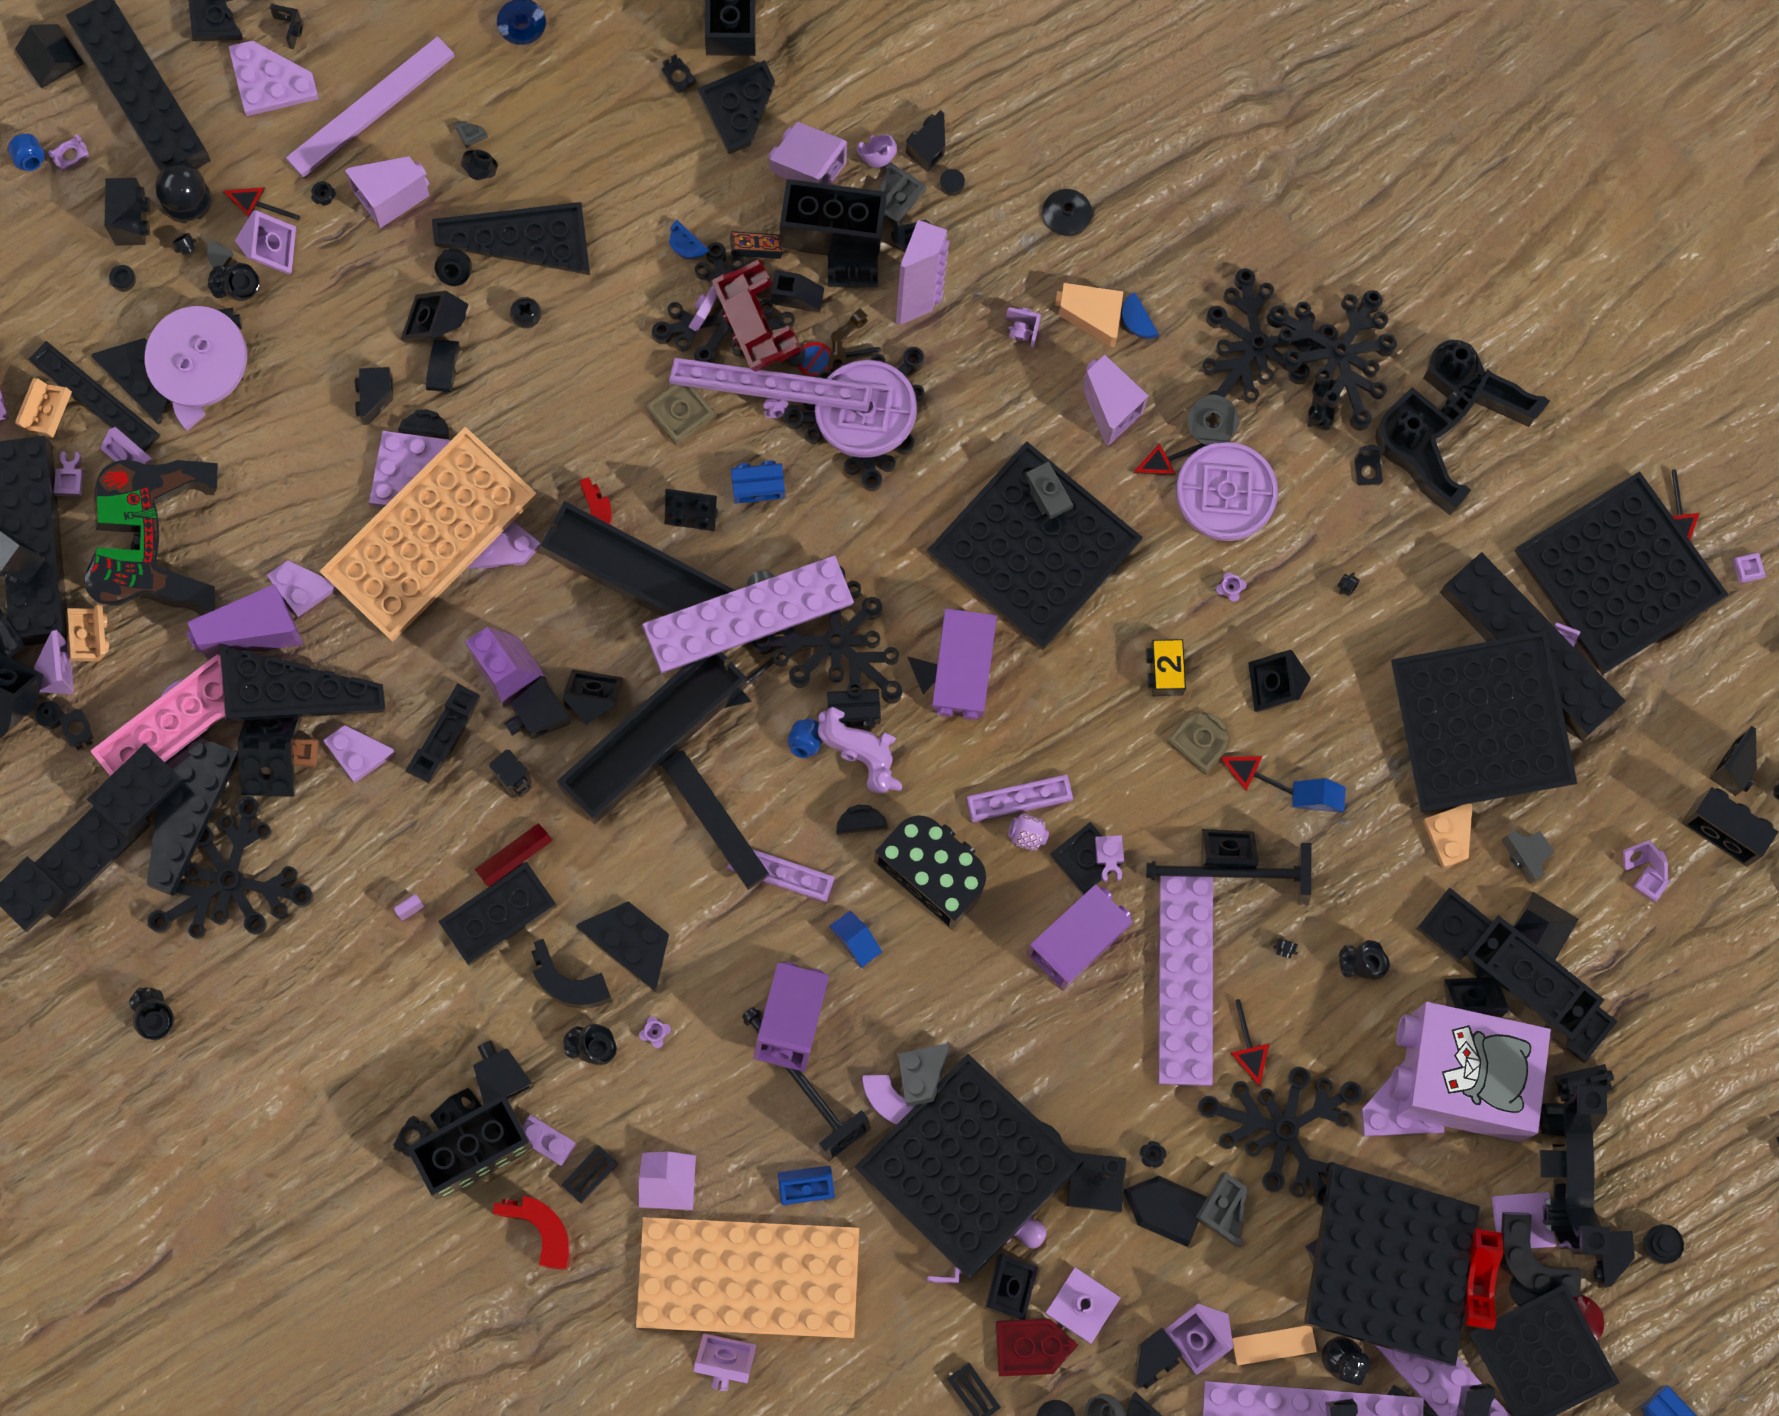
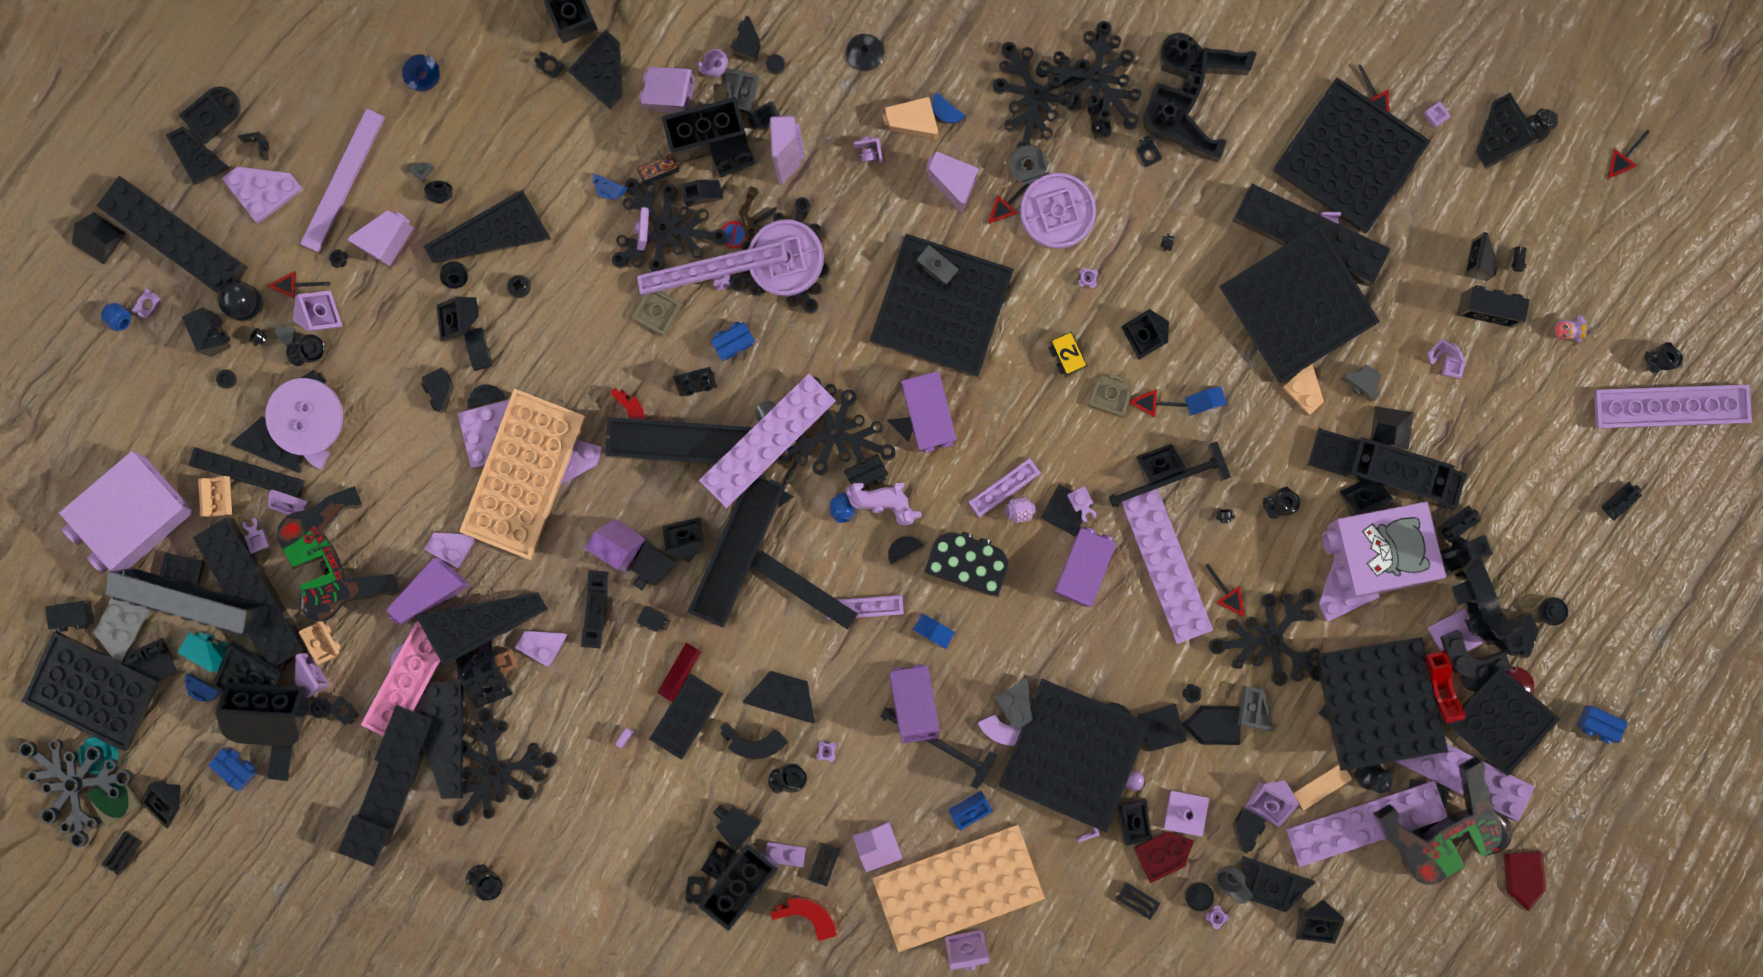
camera: 15 degrees left, 10 degrees up
bracket [711,259,803,372] -> none

